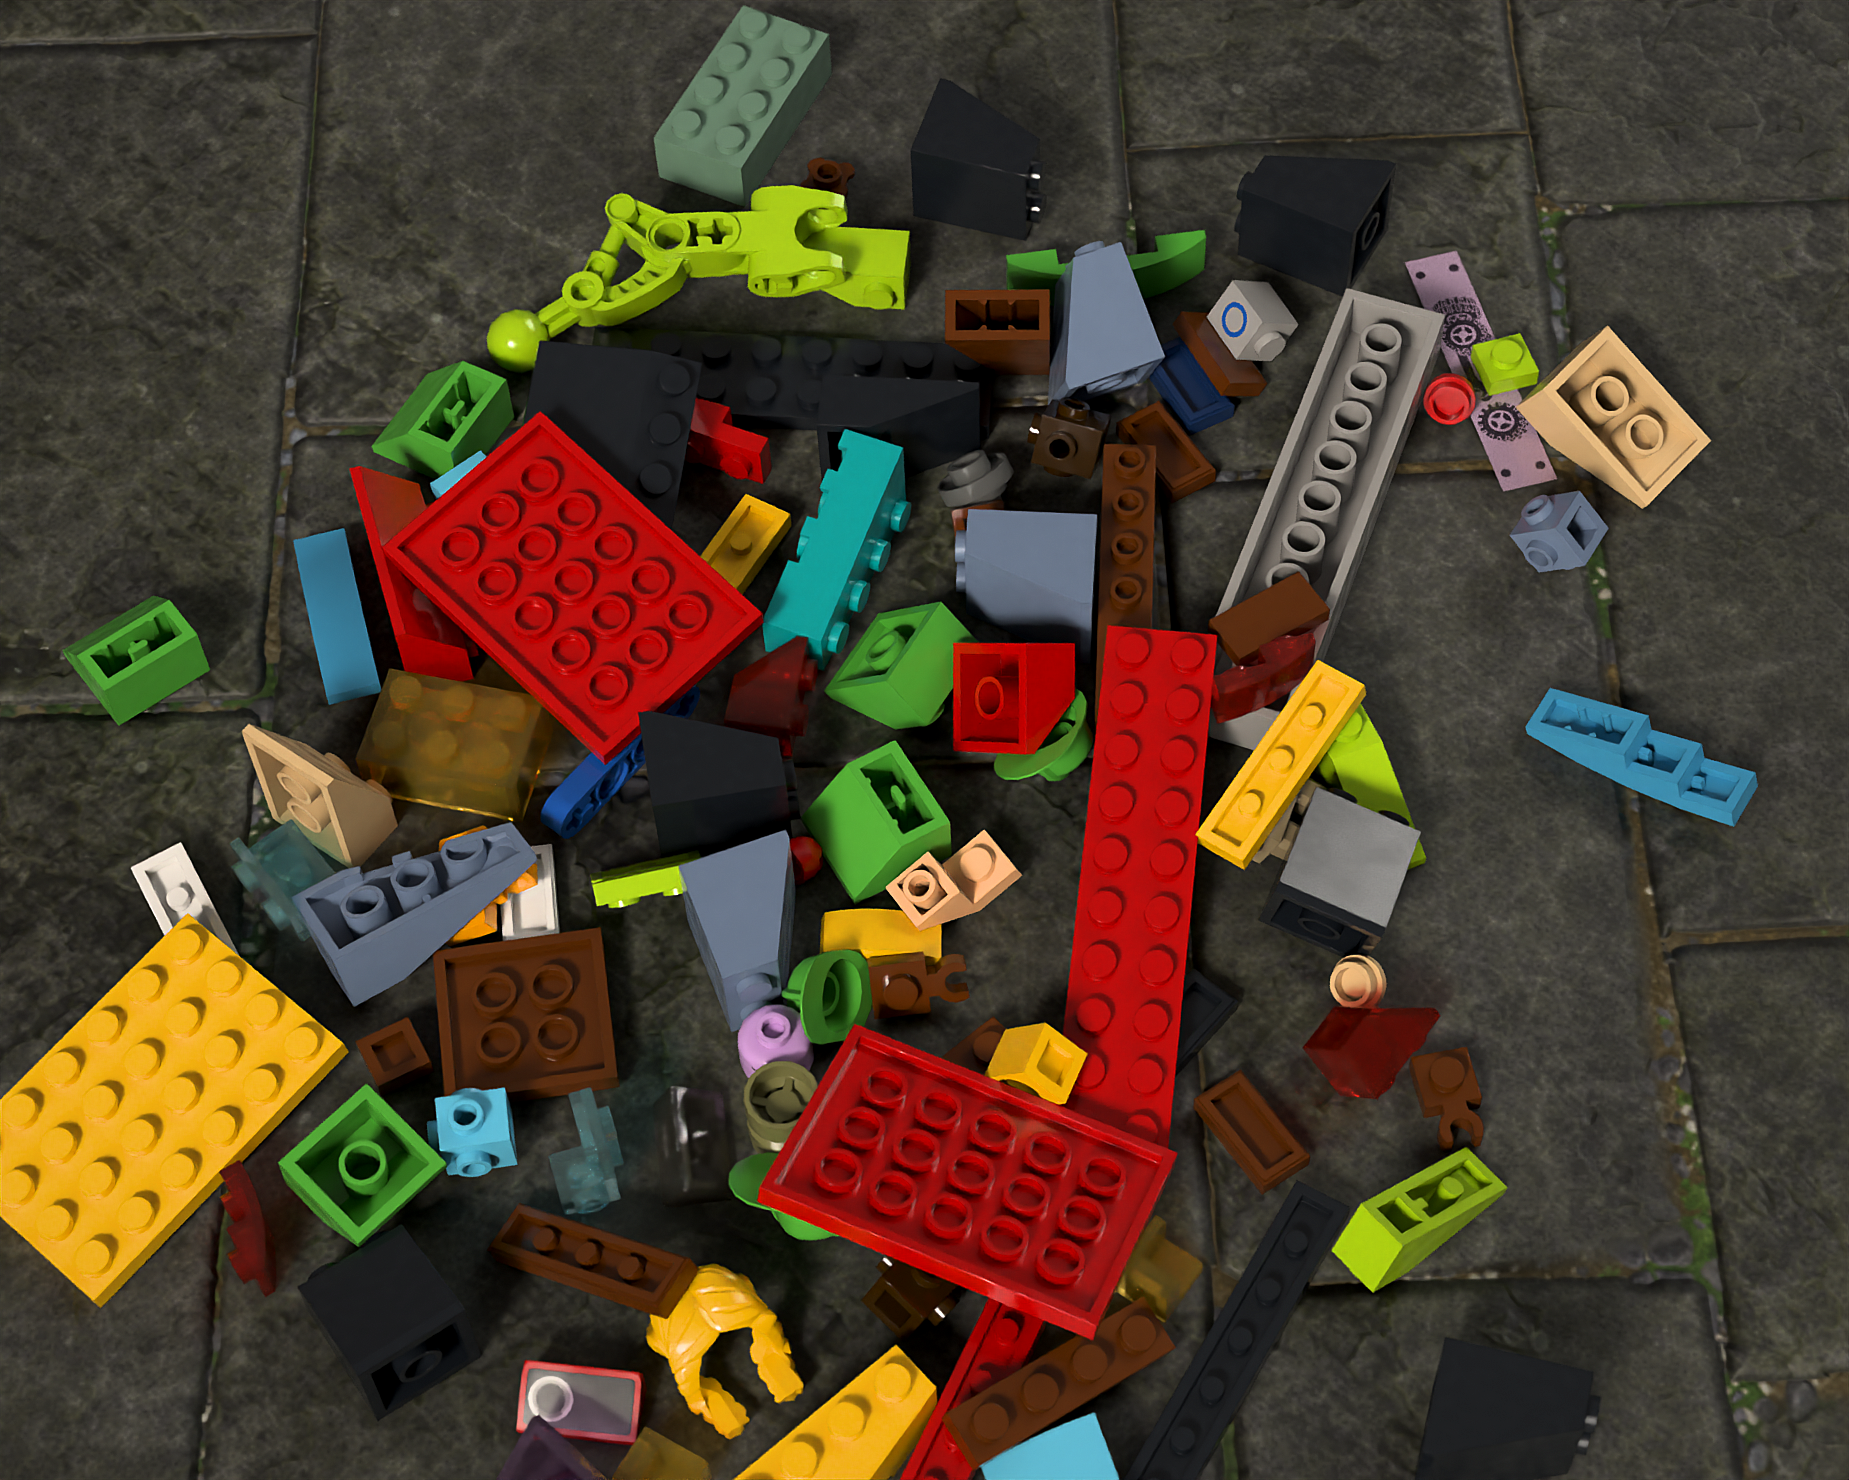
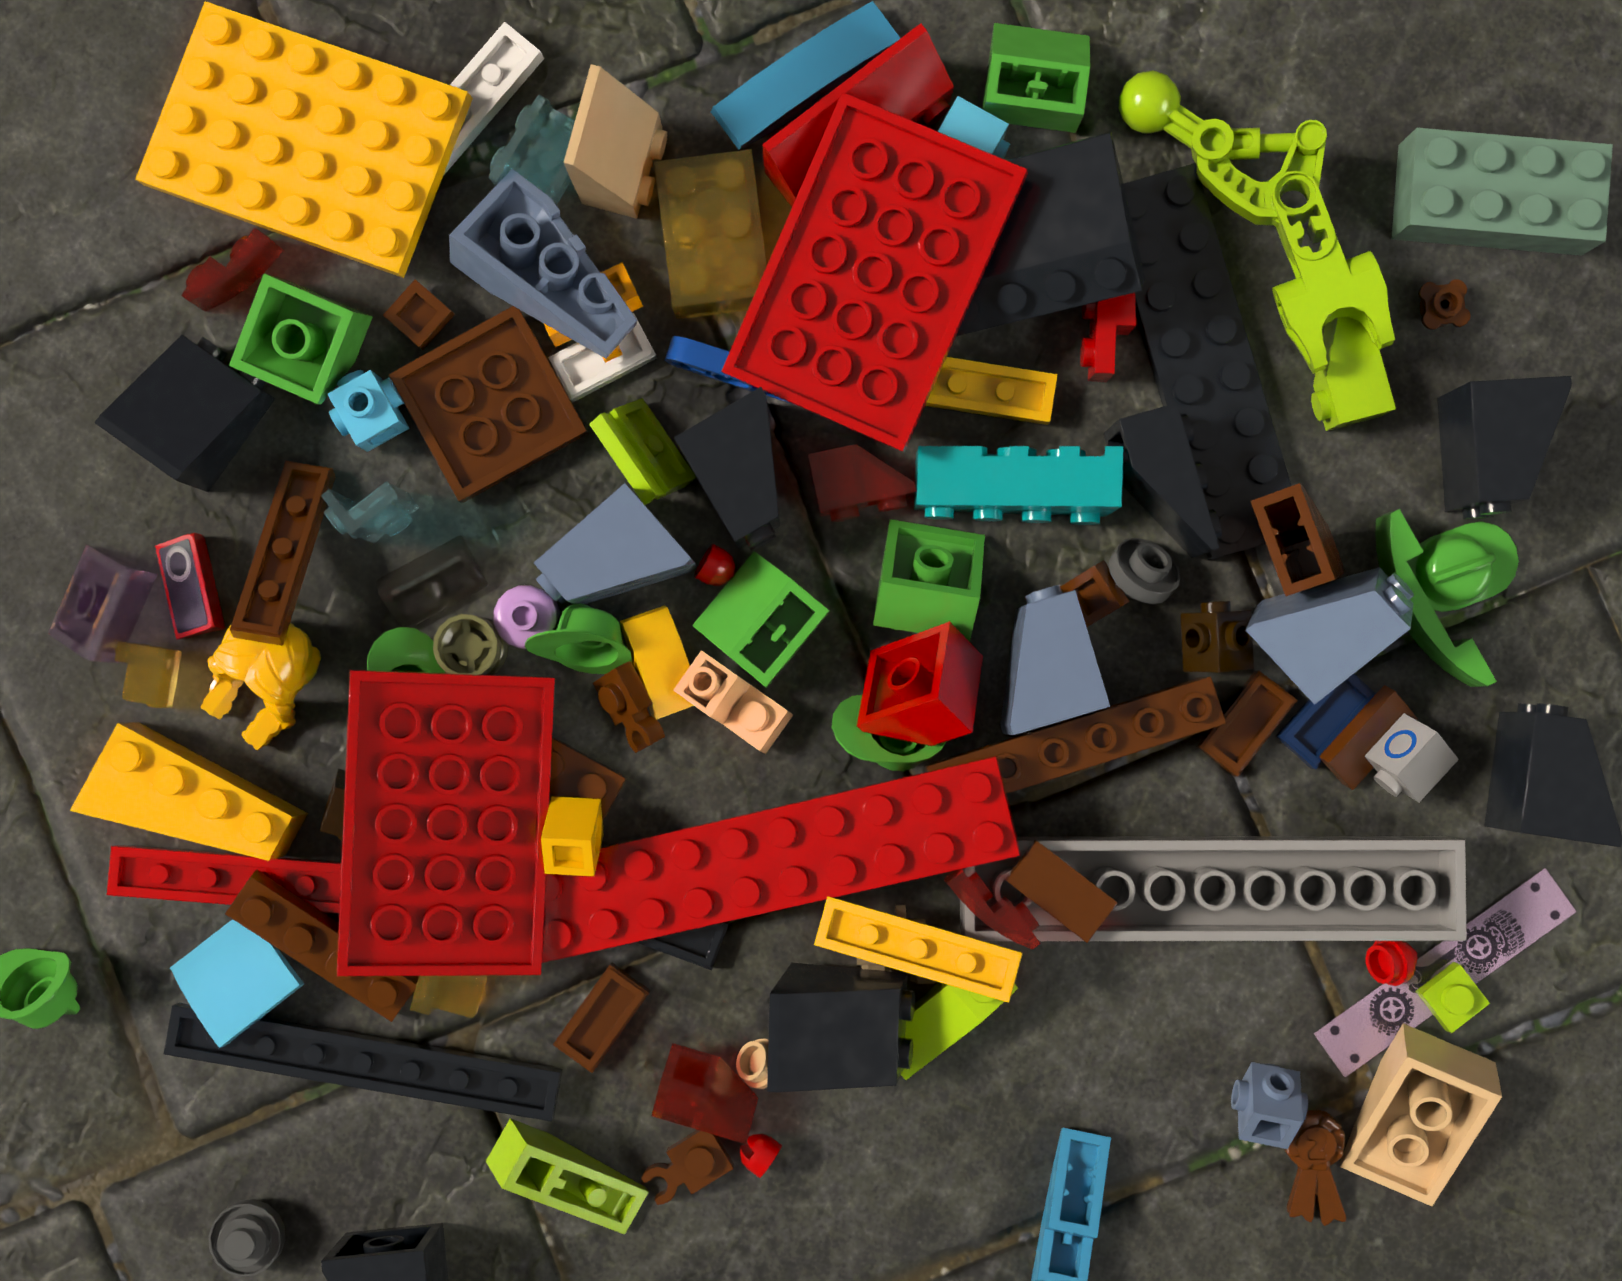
camera: 65 degrees right, 30 degrees up
none -> red hinge [740,1133,782,1178]
none -> reddish brown piece [1284,1110,1347,1226]
none -> bright green piece [1407,522,1519,612]

